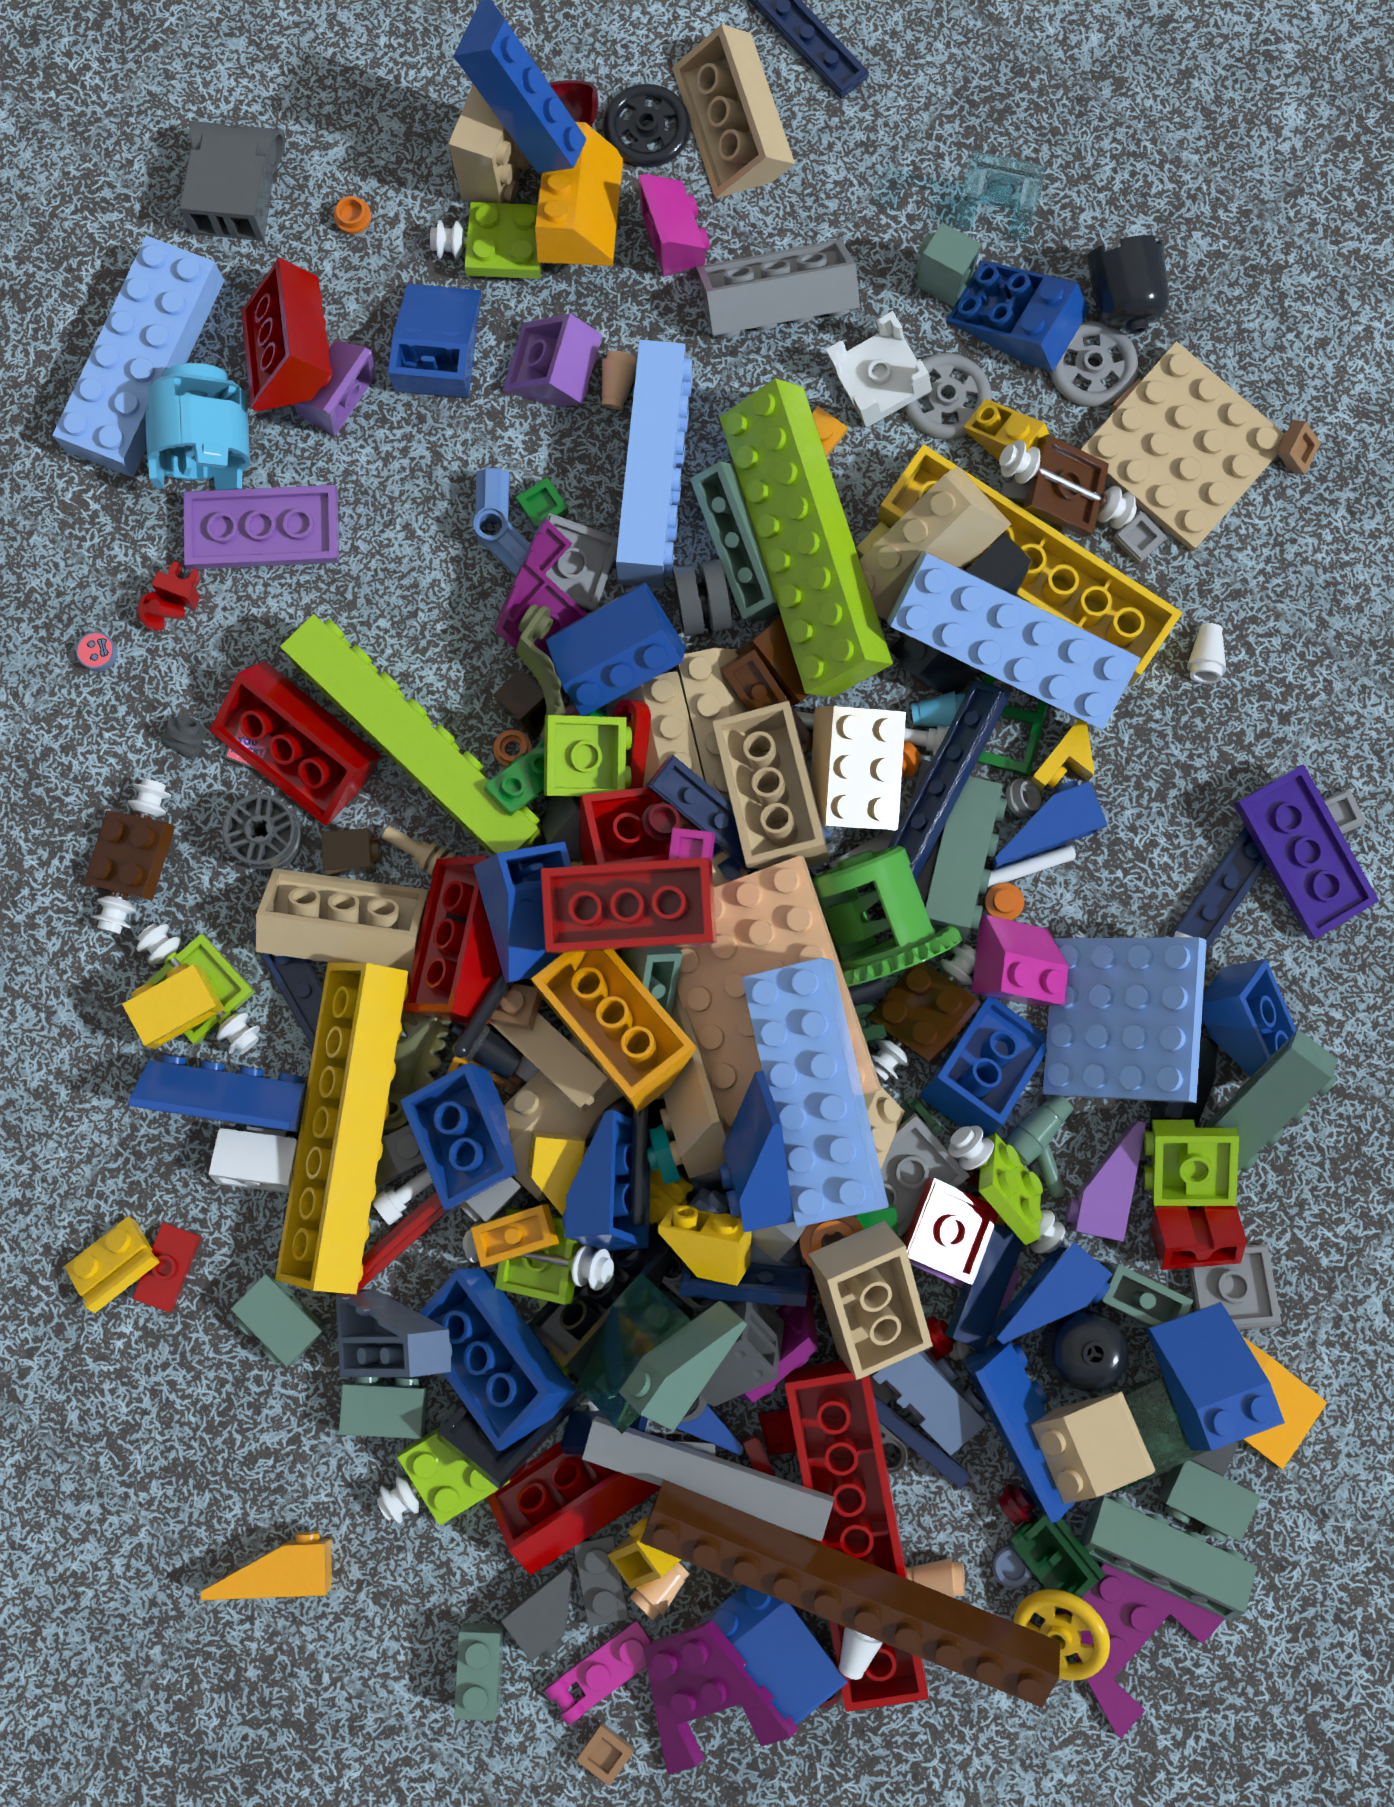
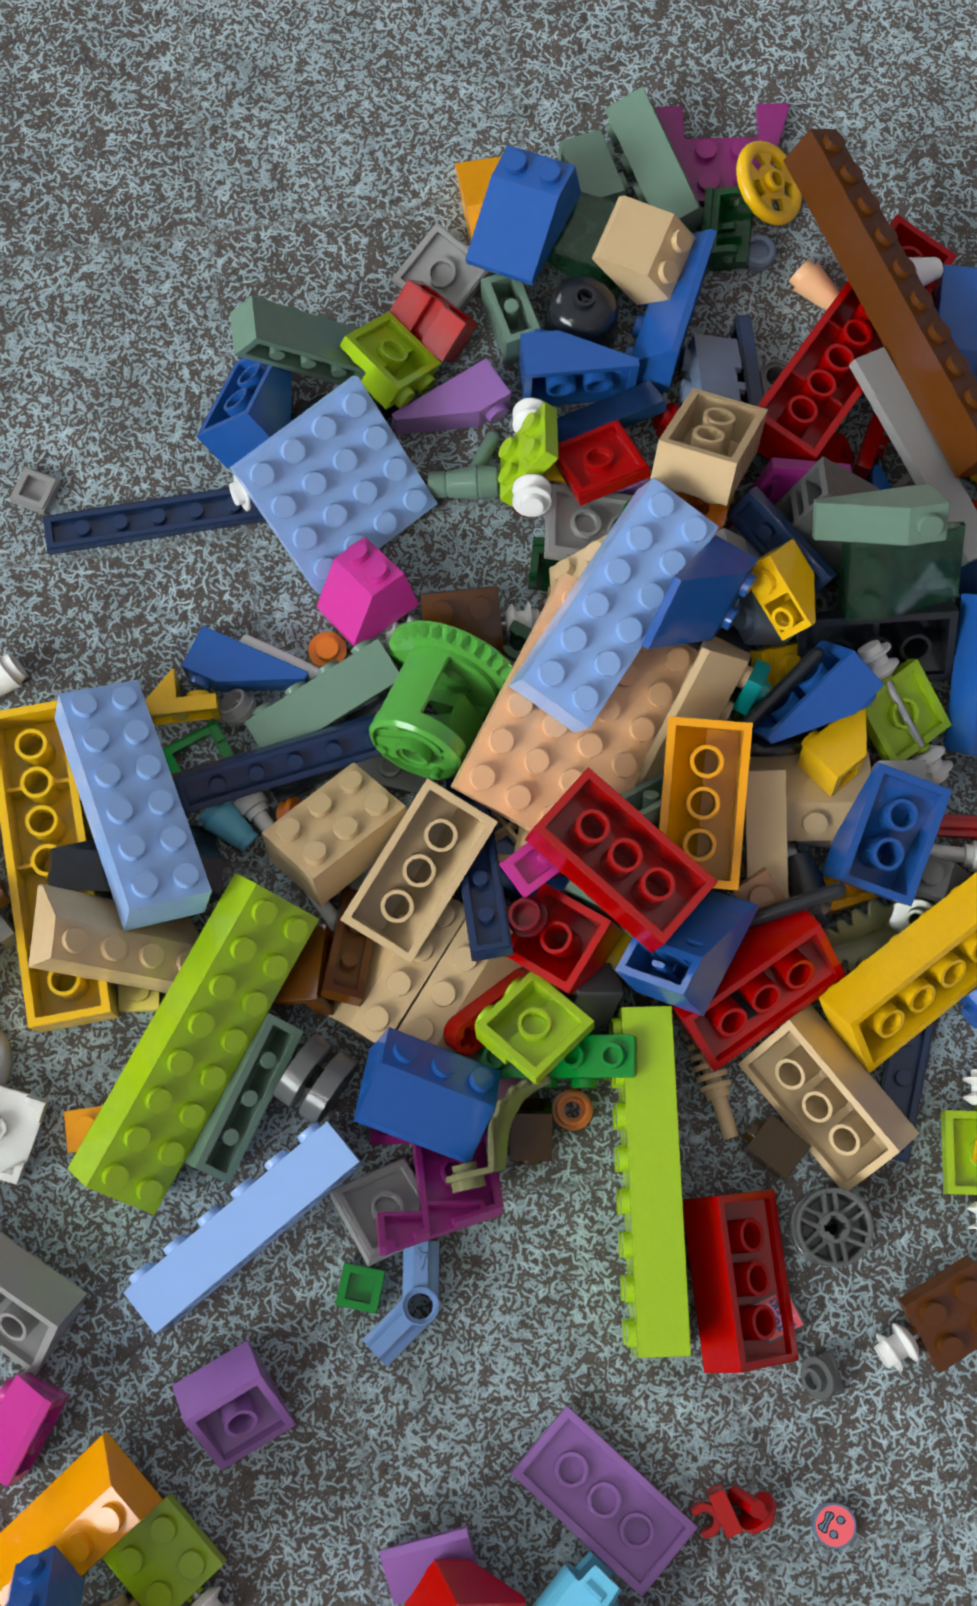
camera: 140 degrees left, 5 degrees down
blue slope [388,283,482,398] -> none
light orange plate [470,1204,559,1268] -> none
light nougat cone [601,351,637,410] -> none
blue slope [918,996,1047,1139] -> none
dark red plate [998,1484,1035,1525] -> none
dark purple plate [1233,764,1379,940] -> none

